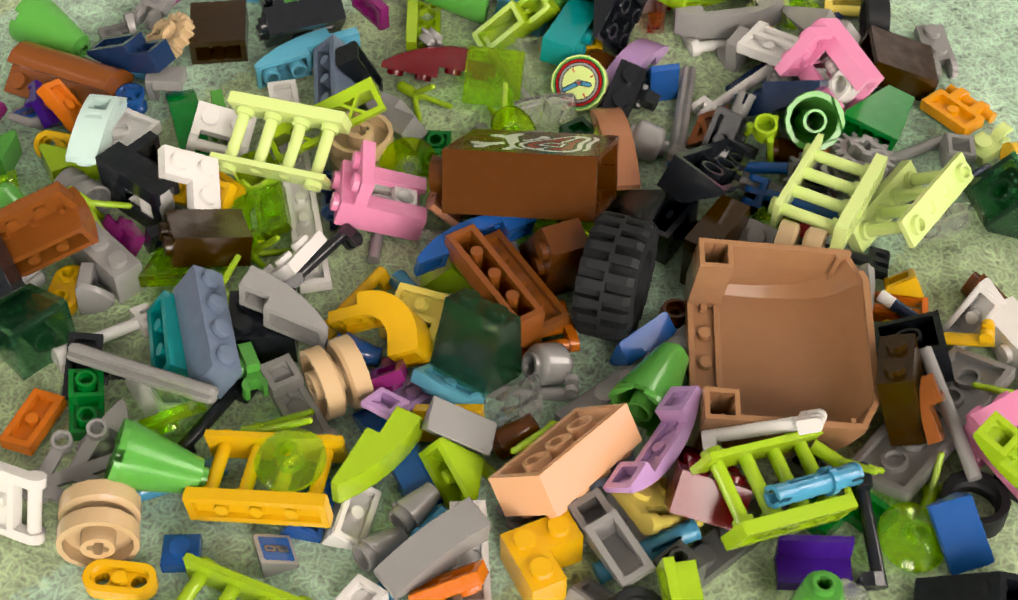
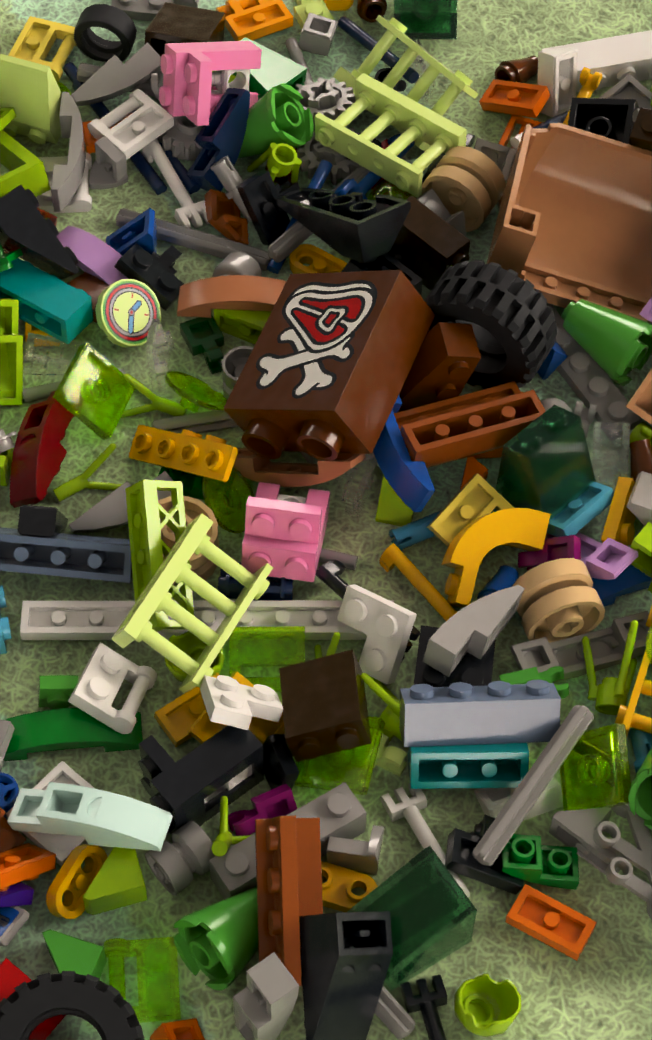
camera: 80 degrees left, 10 degrees up
yellow slope [883,268,924,298] -> none
none -> yellow bracket [129,425,238,482]
none -> orange plate [479,79,551,118]

